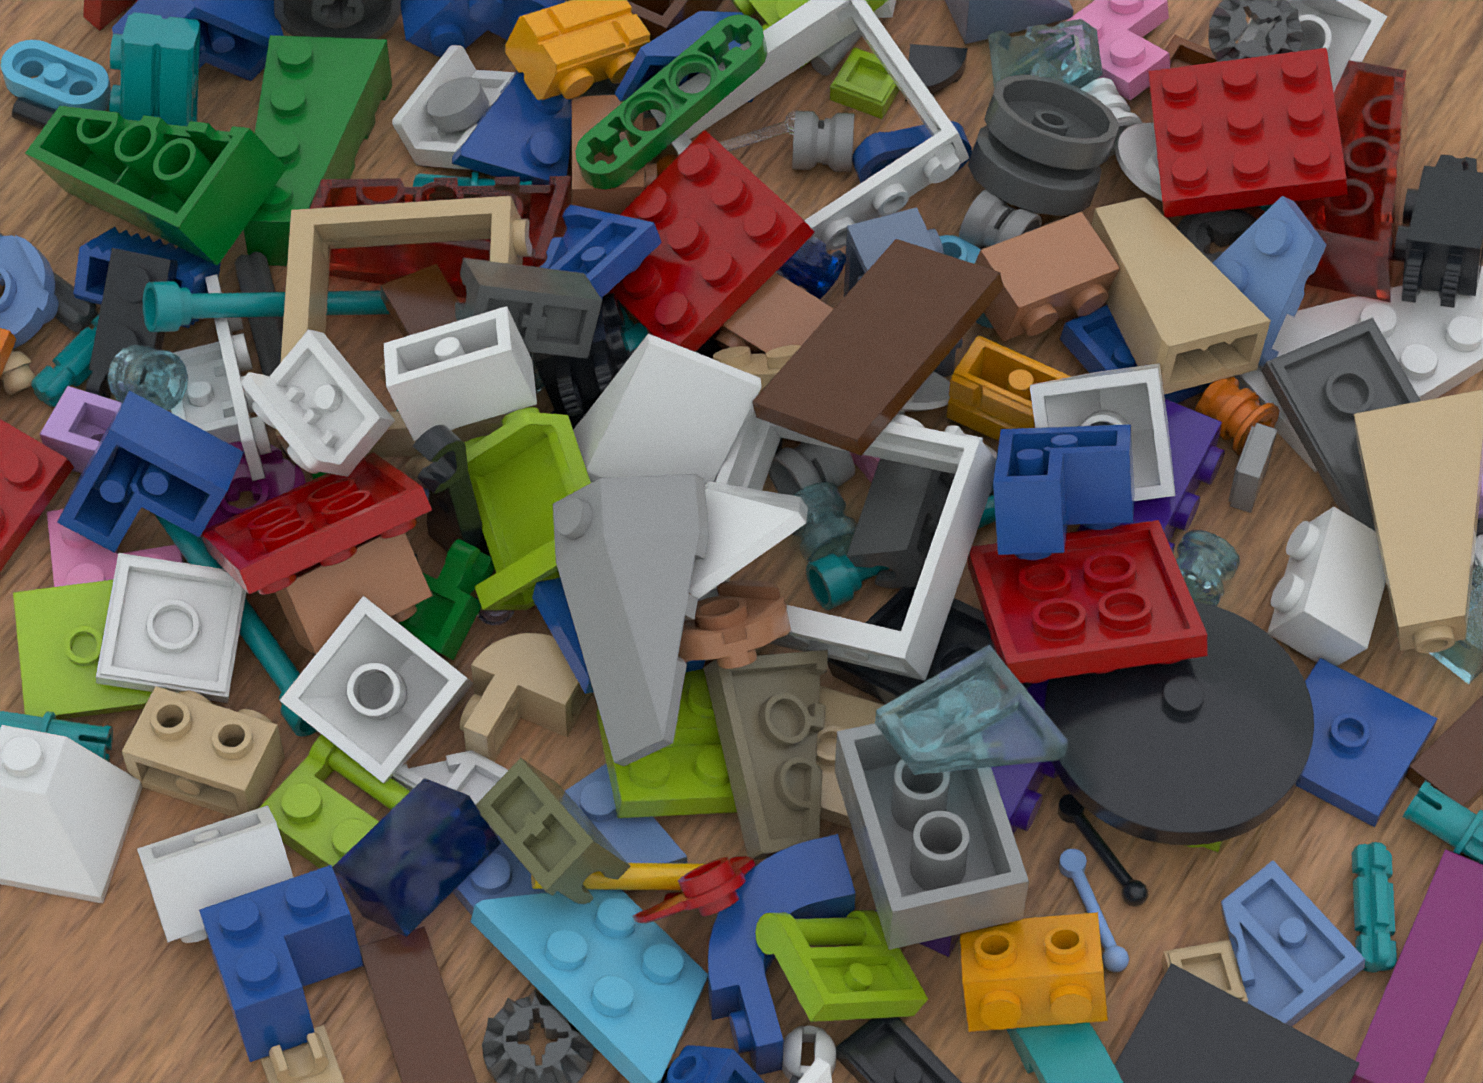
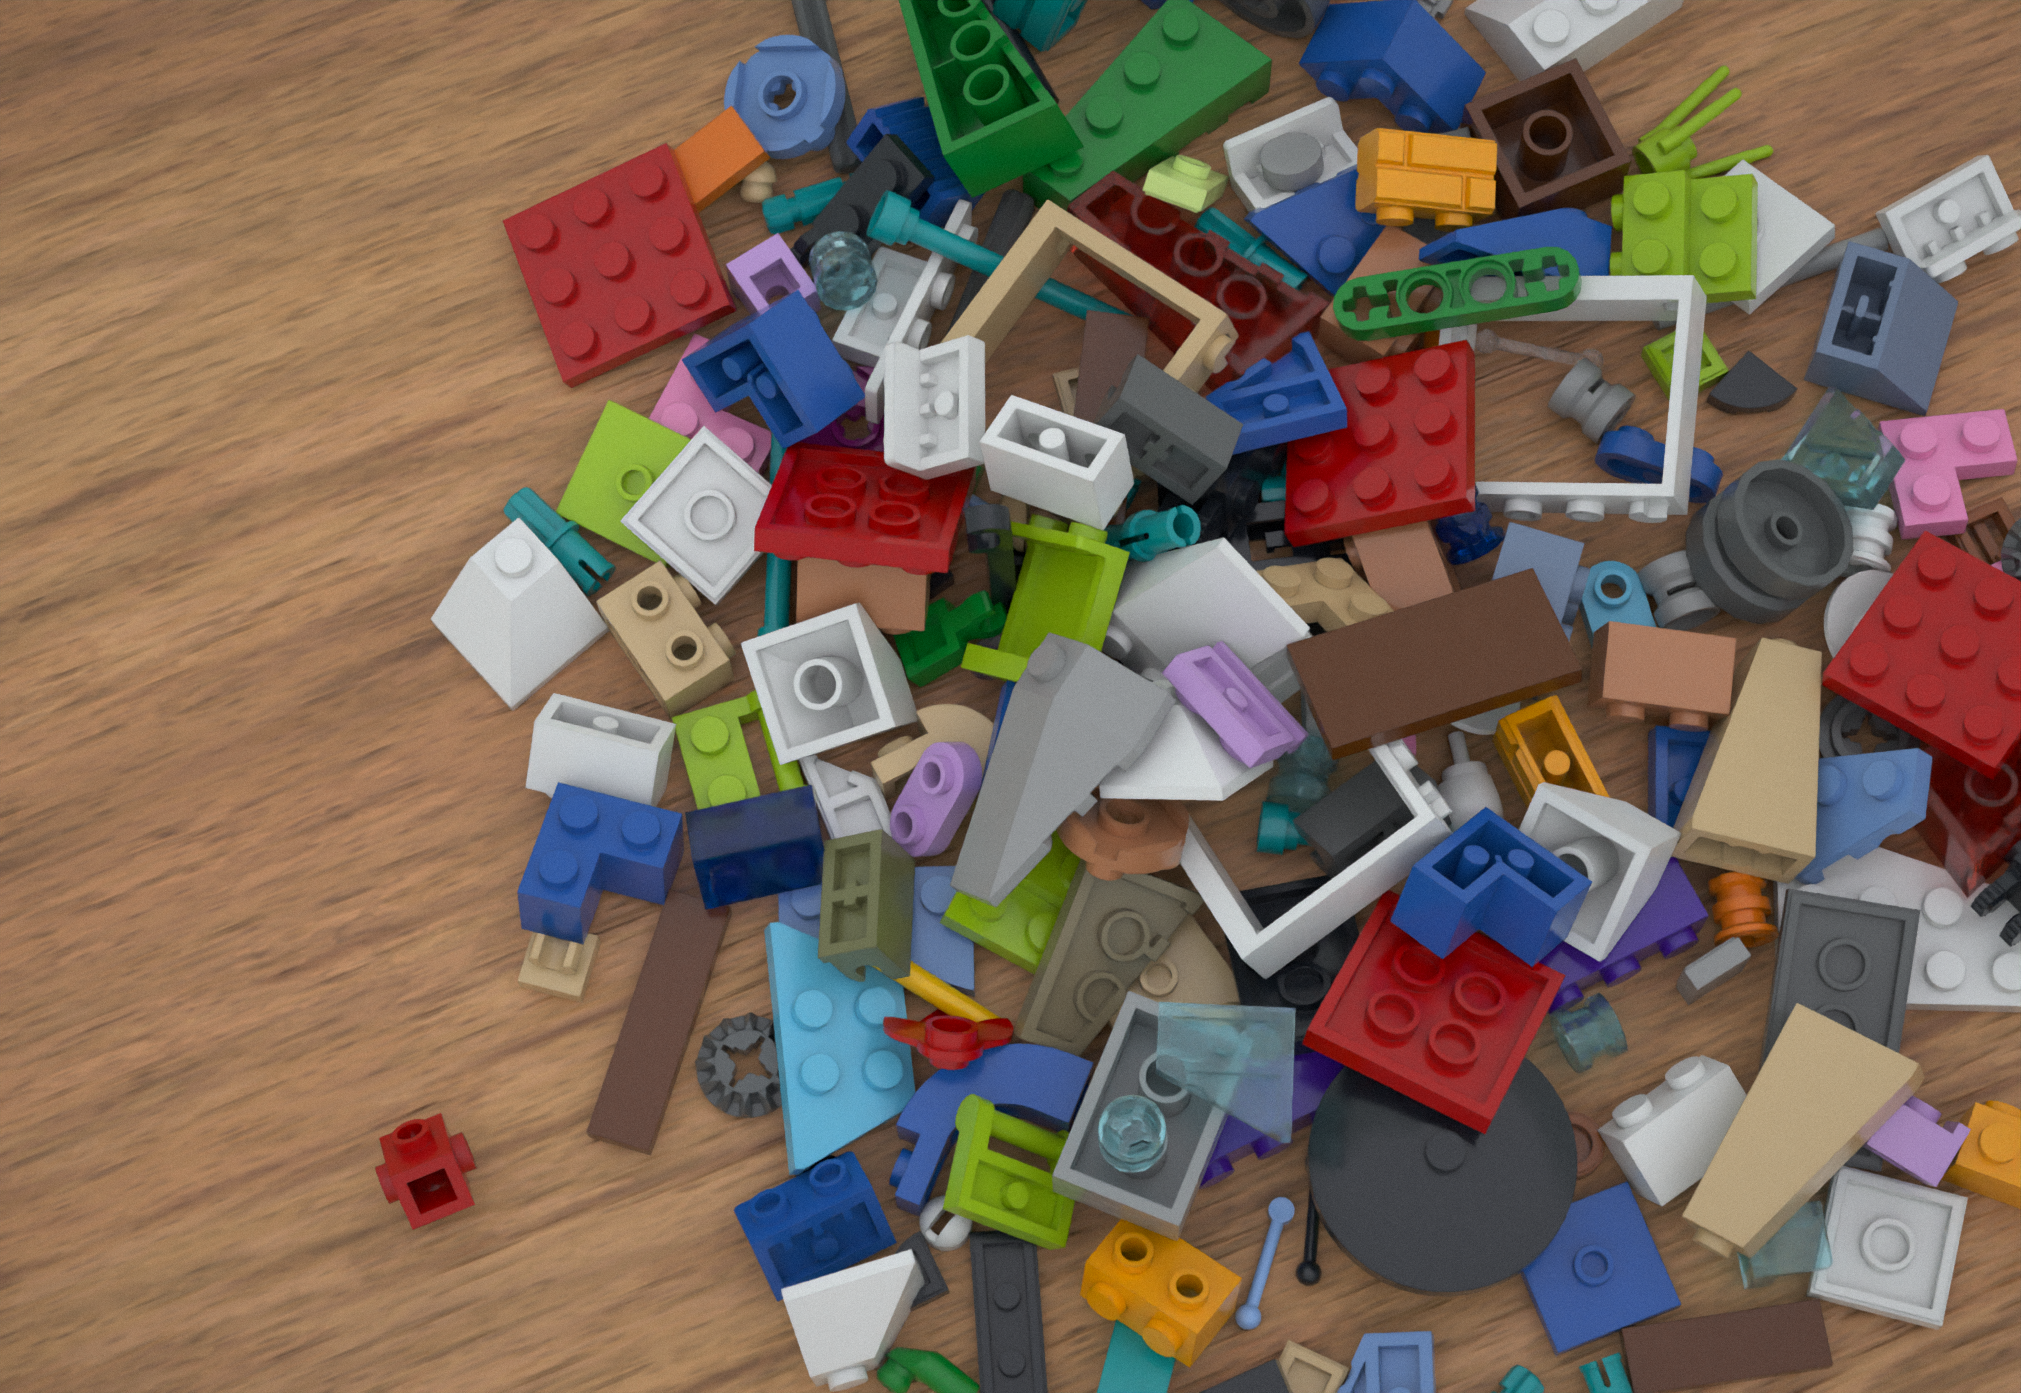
camera: 40 degrees right, 15 degrees up
none -> lavender plate [890,742,982,857]
none -> clear light blue wheel [1098,1095,1167,1173]
none -> teal pin [1104,505,1201,562]
none -> yellowish green plate [1142,155,1229,213]
none -> lavender plate [1162,641,1309,768]

